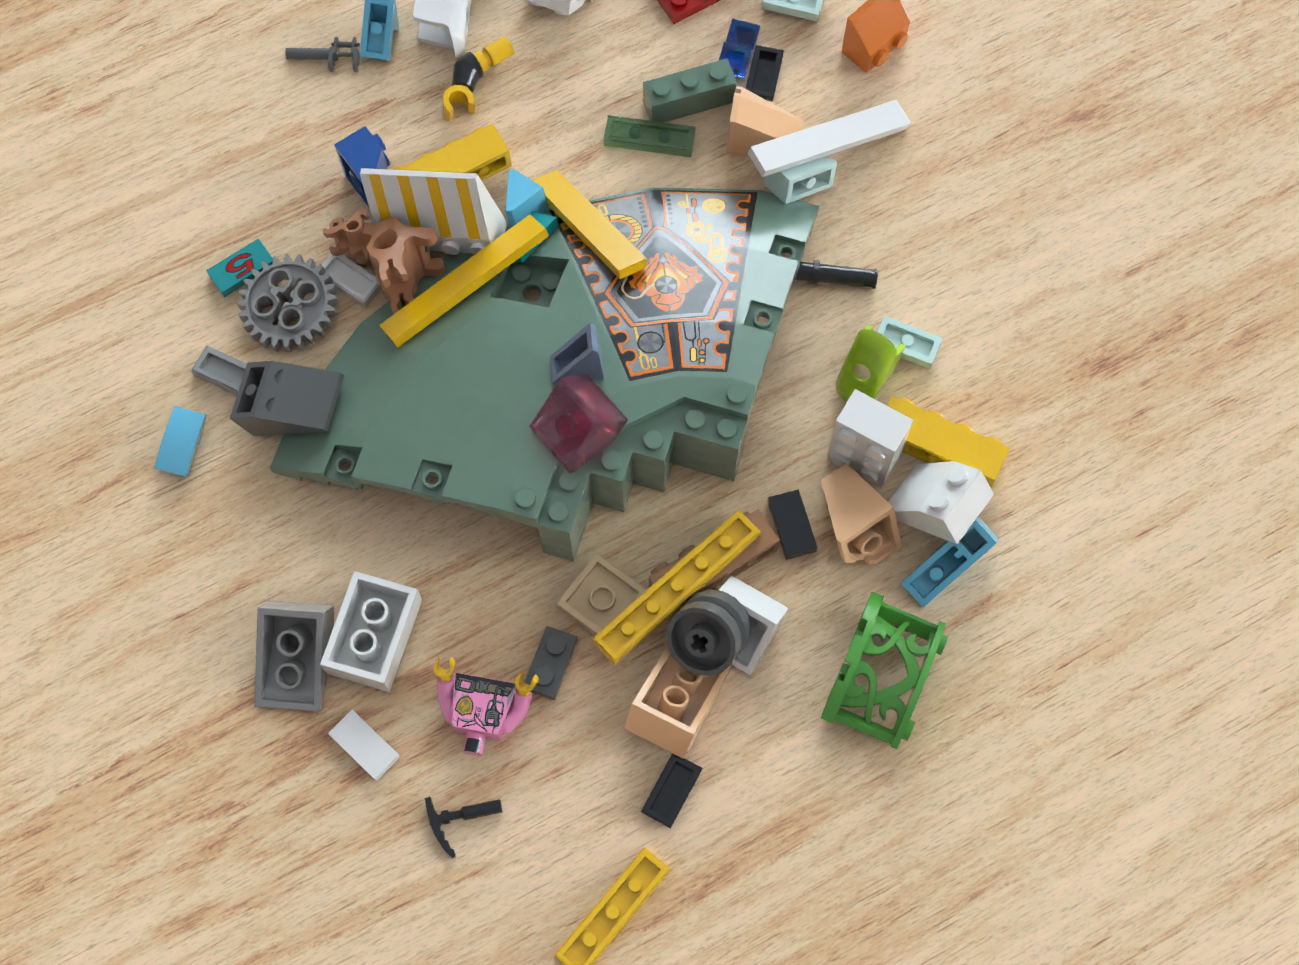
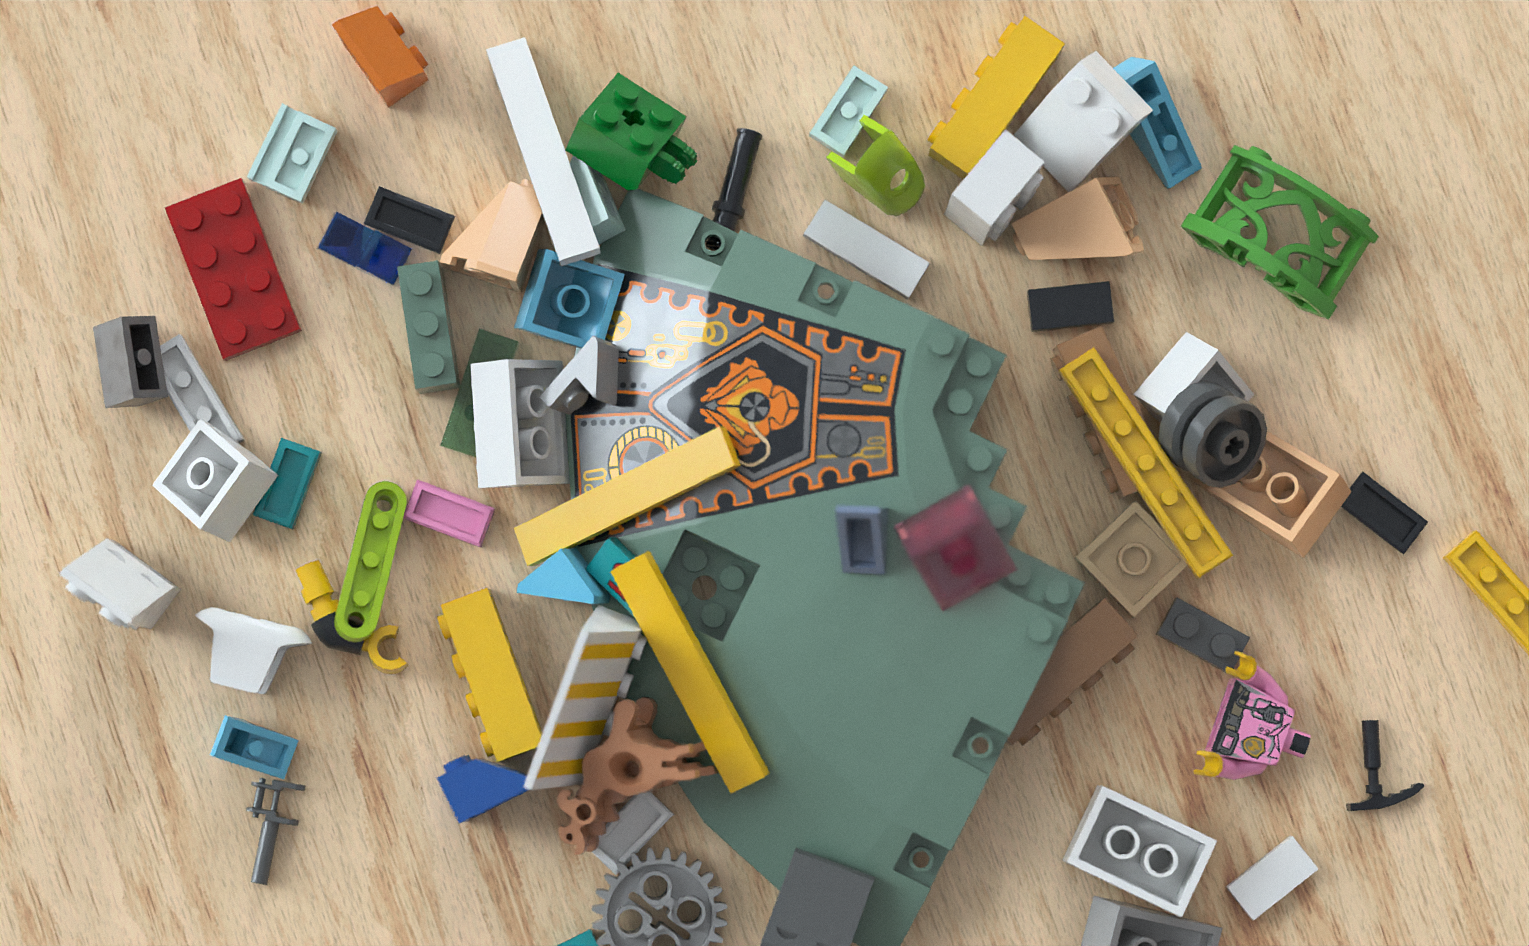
camera: 85 degrees left, 15 degrees up
none -> teal tile [253,438,322,530]
none -> lime plate [334,481,407,642]
none -> bright pink tile [403,479,496,548]
none -> white slope [471,359,570,488]
none -> medium azure slope [514,249,625,348]
none -> light grey slope [539,336,619,415]
none -> green hinge [565,73,698,190]
none -> white tile [803,200,930,299]
none -> medium nougat brick [1006,598,1138,746]

